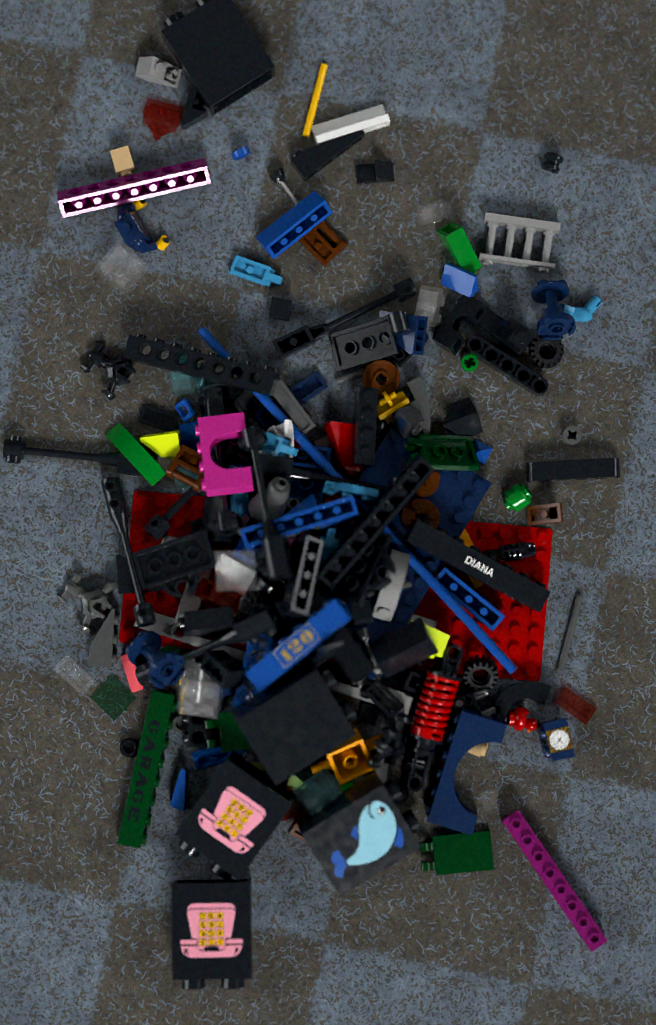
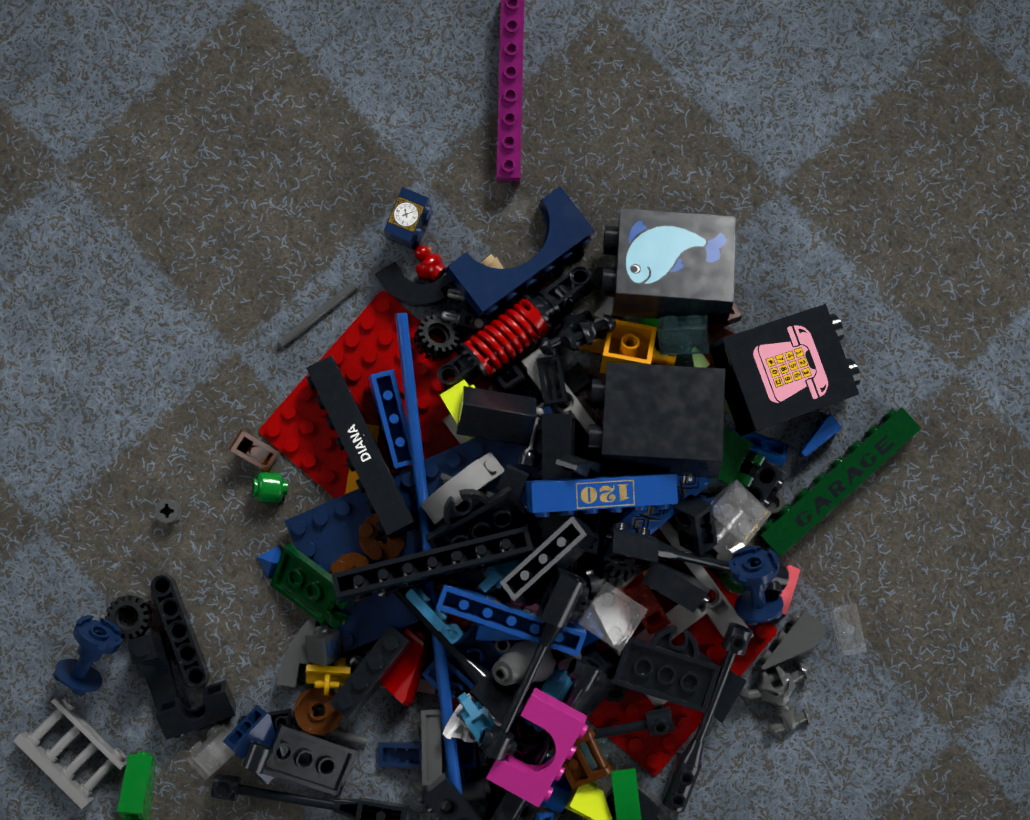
camera: 145 degrees left, 0 degrees up
clear green piece [91,674,136,721] -> none
black plate [120,738,139,757] -> none
black brick [171,879,253,990] -> none
dark green tile [419,830,494,875] -> none
slope [441,262,479,297] -> none
black slope [442,397,483,437] -> none
green bush [461,354,478,372] -> none
black hinge [482,542,536,562] -> none
black beam [526,458,620,482] -> none
clear red tile [554,687,597,725] -> none
dark azure arm [558,295,603,322] -> none

